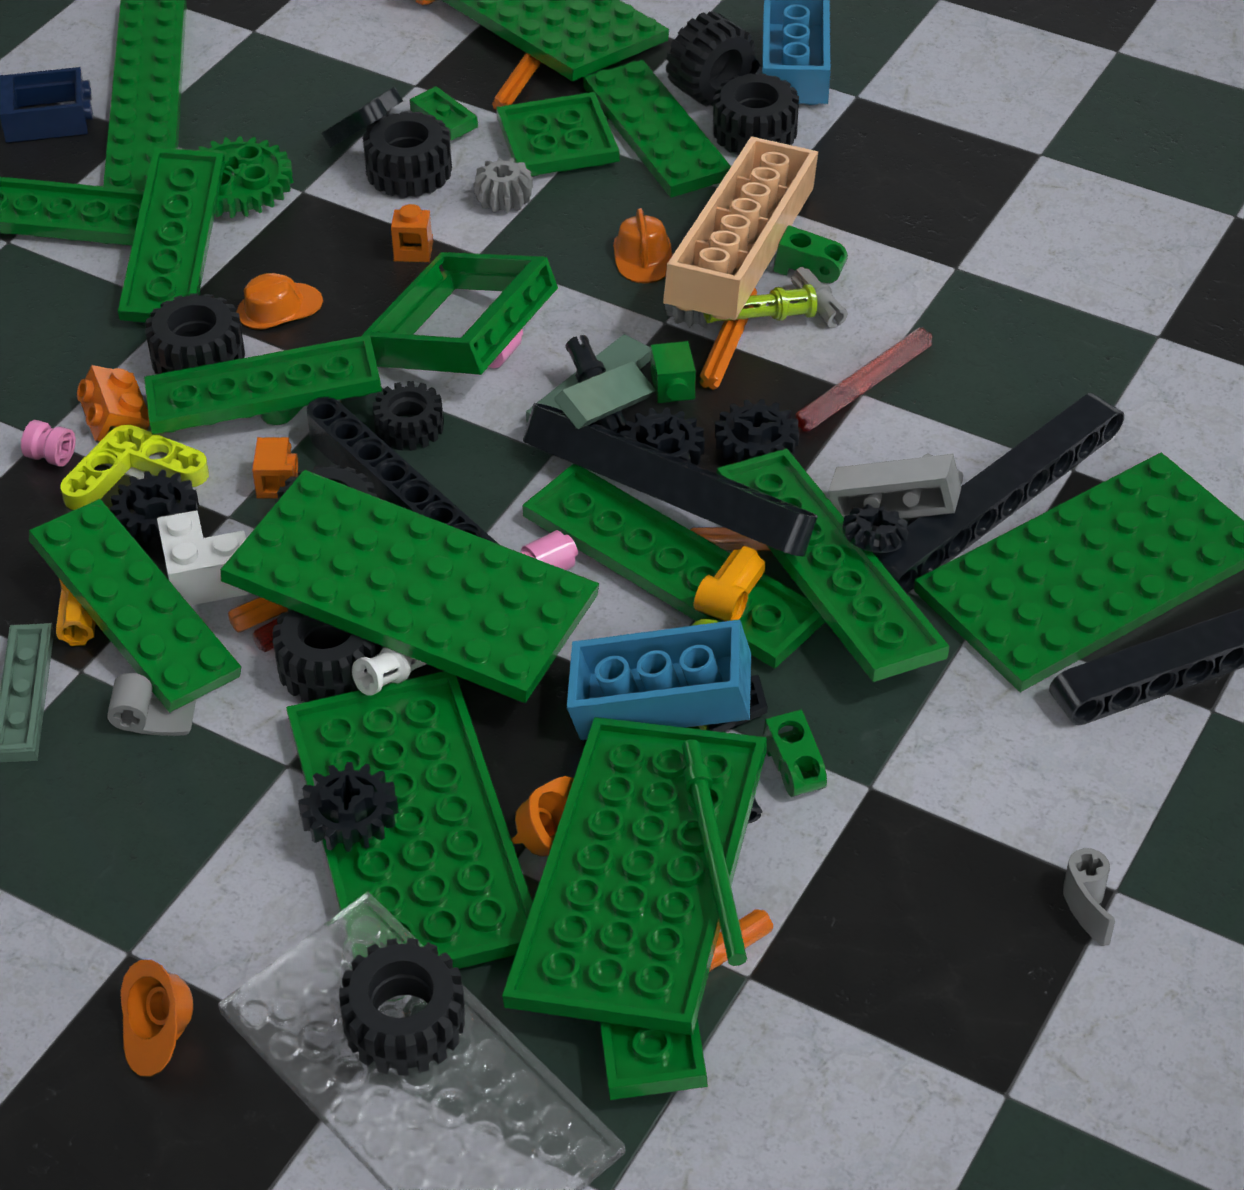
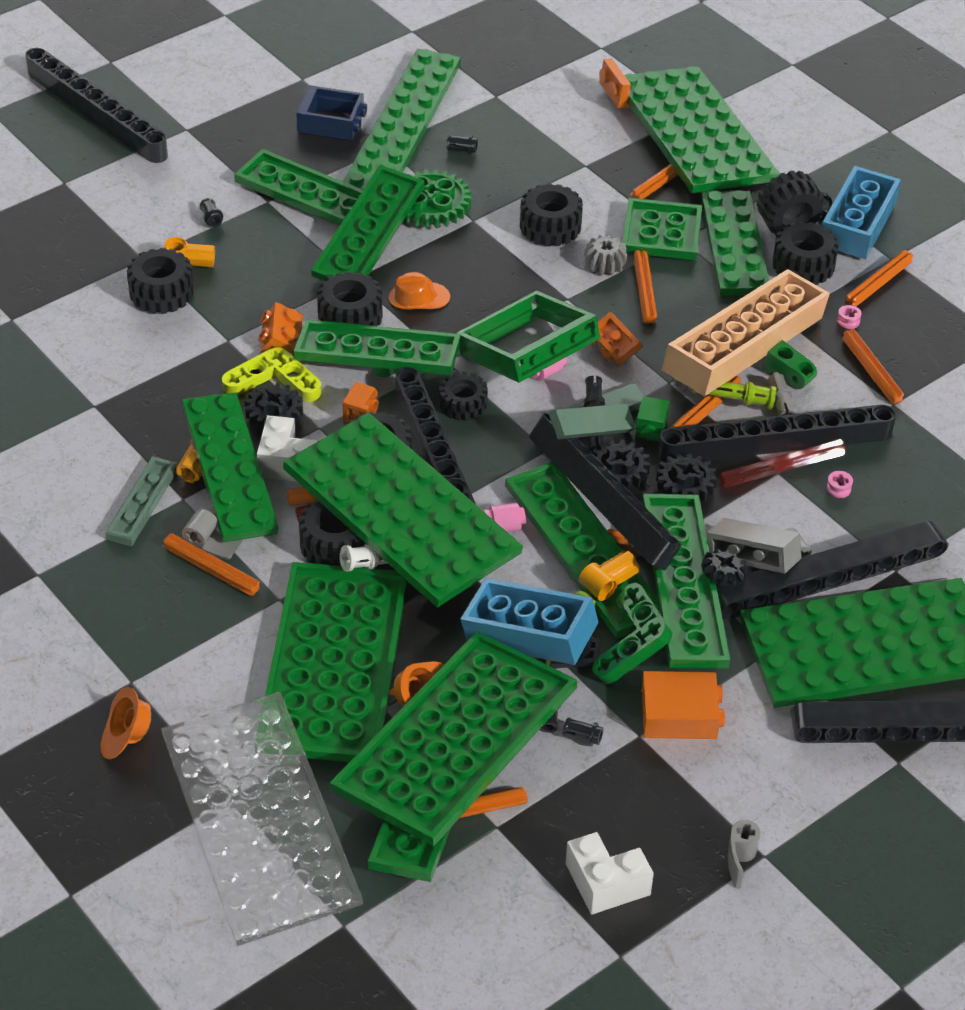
camera: 20 degrees right, 0 degrees up
bright pink wheel [21,420,76,467] -> none
black gear [298,762,399,852] -> none
black beam [321,87,403,148] -> none
black tyre [339,938,465,1076] -> none
orange brick [391,204,433,262] -> none
green plate [409,86,478,141] -> none
orange piece [613,208,673,284] -> none
green bar [682,739,747,966] -> none
green leg [763,709,827,797] -> none
none -> orange axle [163,533,260,596]
none -> black pin [447,135,478,155]
none -> black pin [563,717,604,746]
none -> white brick [565,832,654,915]
none -> orange bracket [591,311,643,367]
none -> green beam [592,583,672,684]
none -> orange axle [633,250,657,324]
none -> orange brick [641,671,725,739]
none -> black beam [658,404,896,463]
none -> bright pink bush [826,471,853,498]
none -> bright pink bush [837,305,862,329]
none -> orange axle [843,329,904,404]
none -> orange axle [845,250,913,307]

